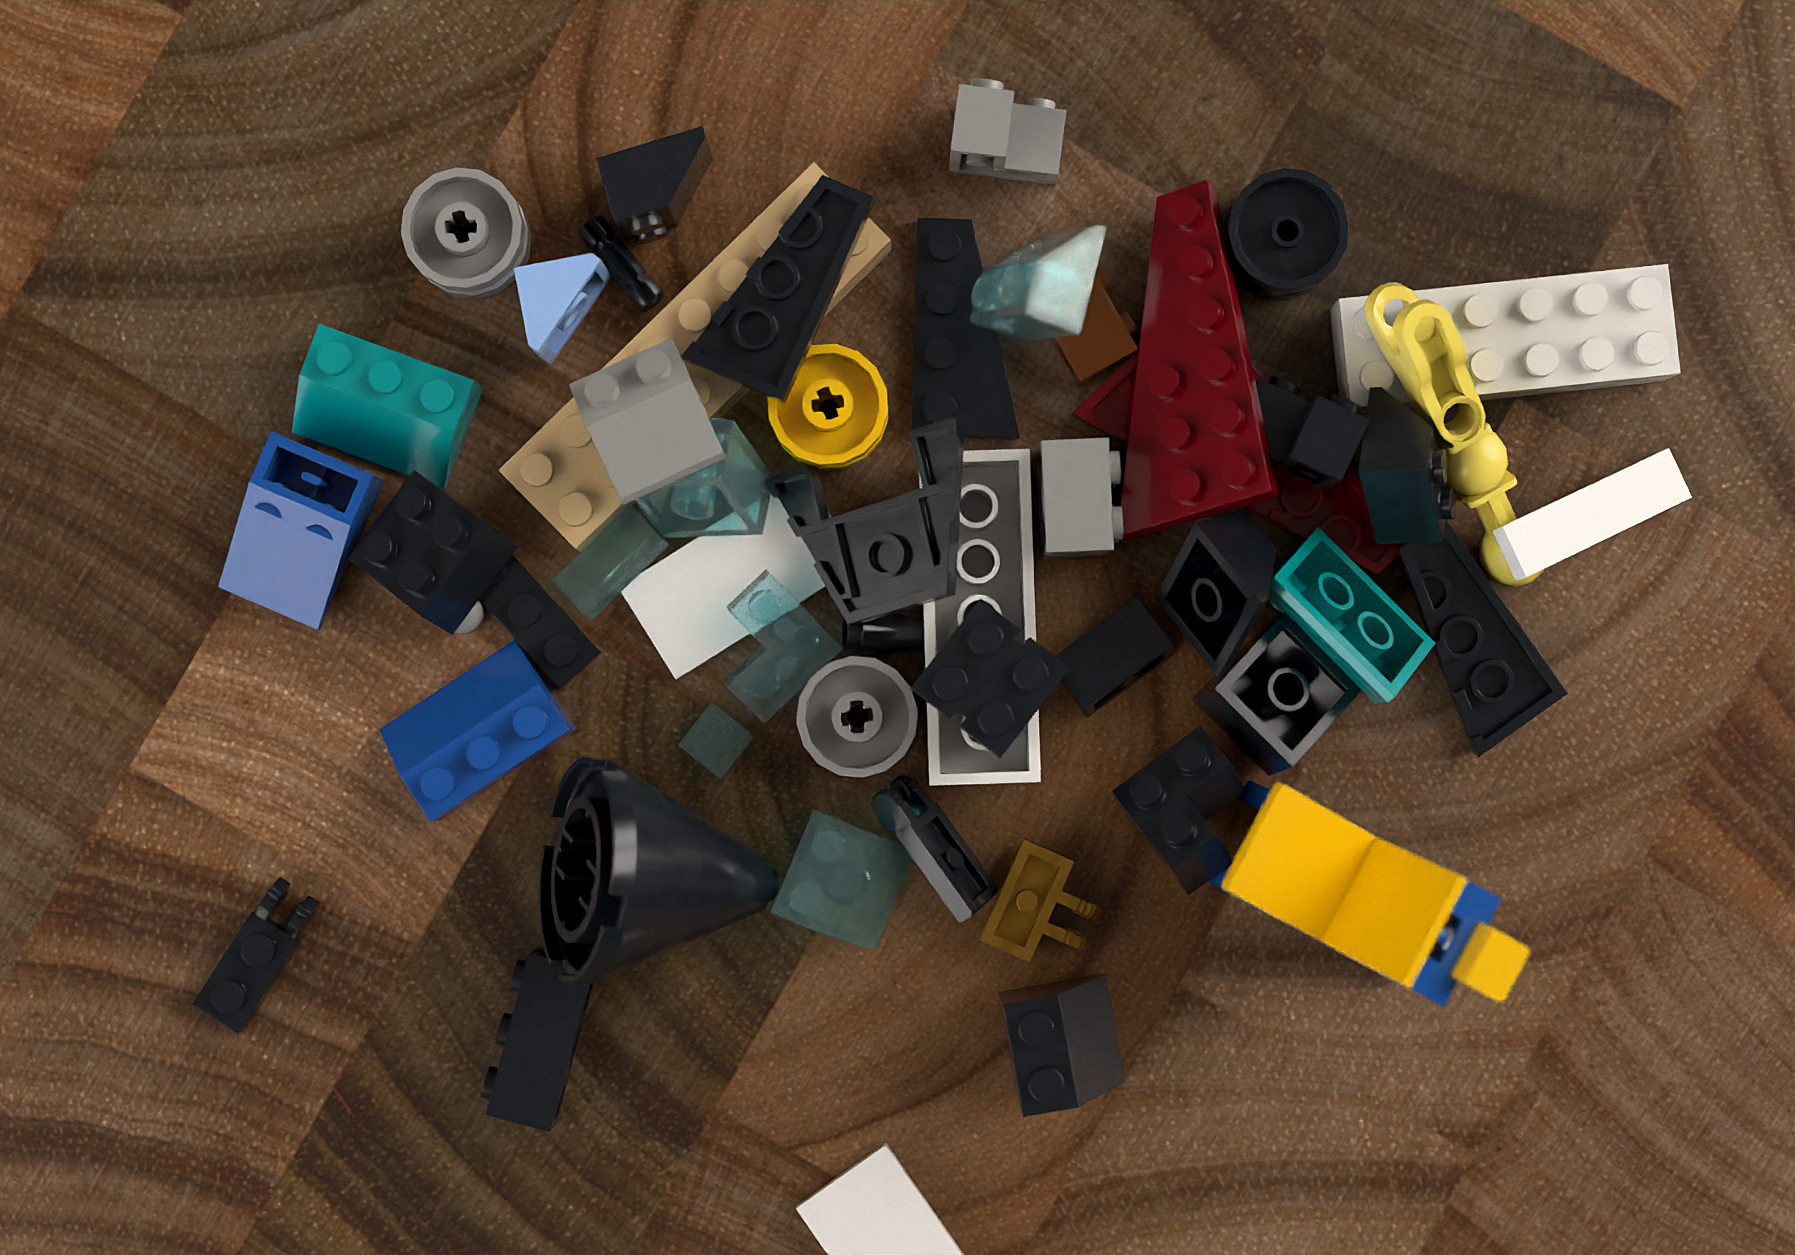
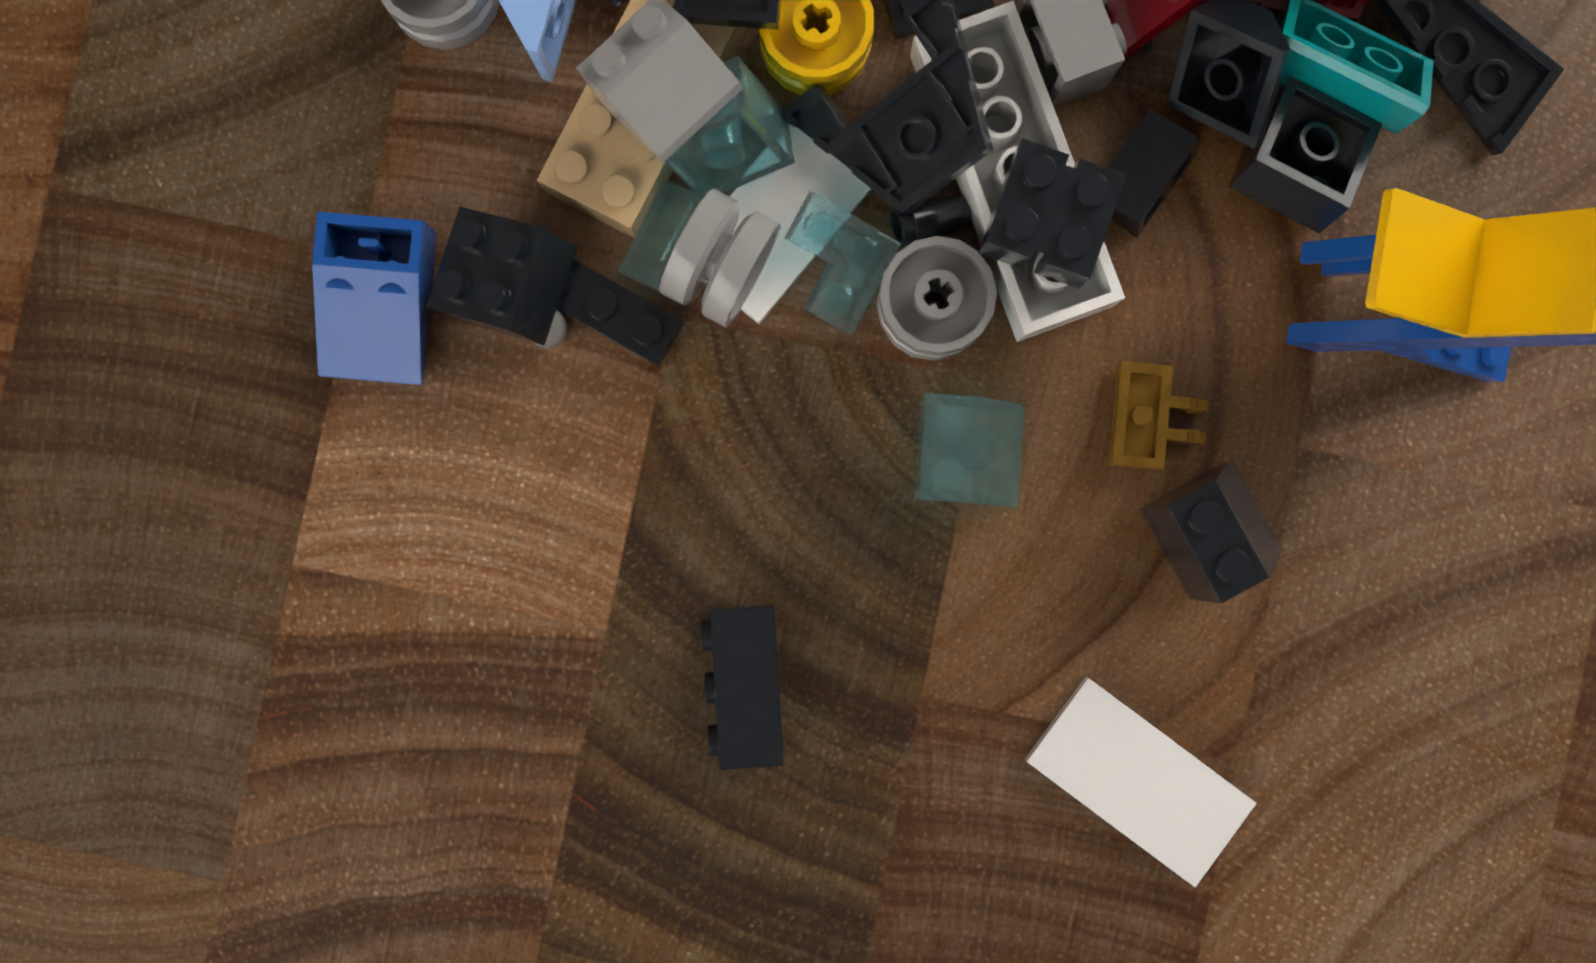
camera: 20 degrees left, 0 degrees up
black hinge [192,877,320,1034] -> none
teal slope [292,324,483,489] -> none
blue slope [379,640,576,822] -> none
black cone [538,757,779,984] -> none
clear light blue tile [678,702,755,779] -> none
black hinge [871,774,999,923] -> none
black brick [1112,726,1246,895] -> none
none -> light grey wheel [659,188,781,328]

